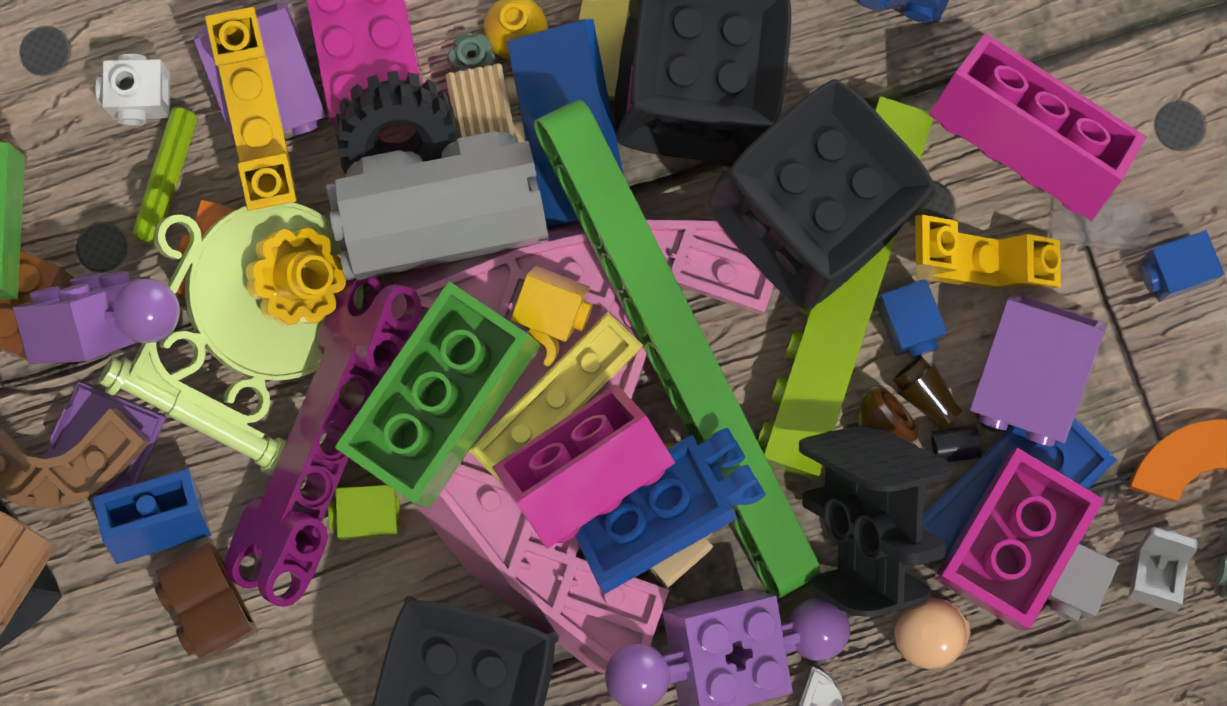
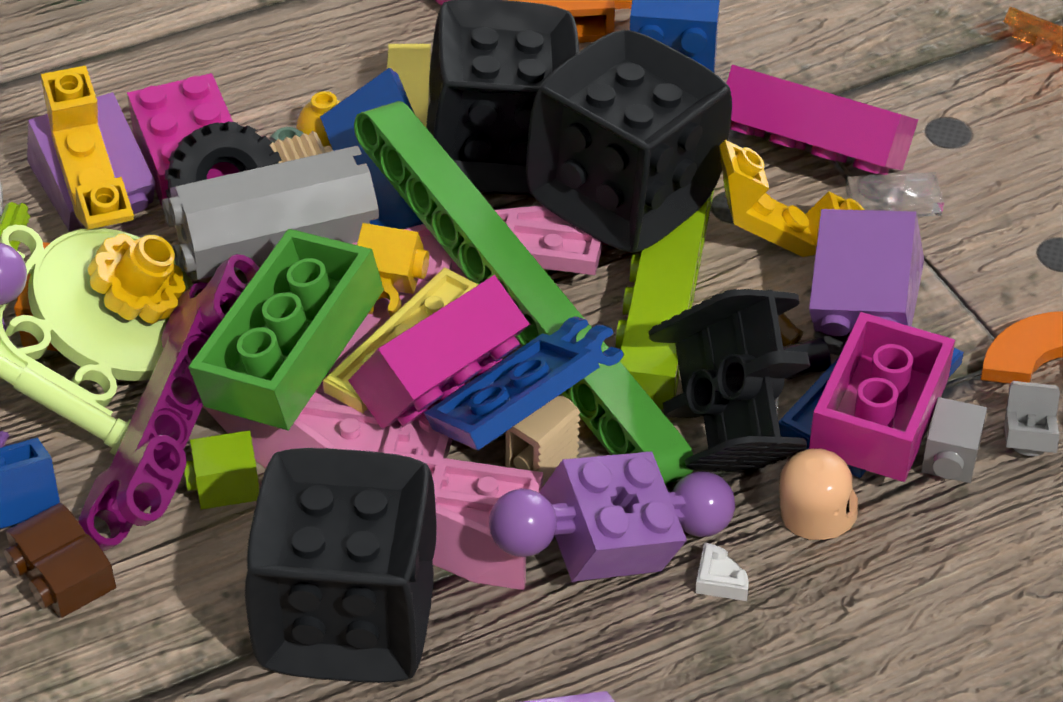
camera: 10 degrees left, 35 degrees down
blue brick [876,279,947,359] -> none
blue brick [1140,230,1225,302] -> none

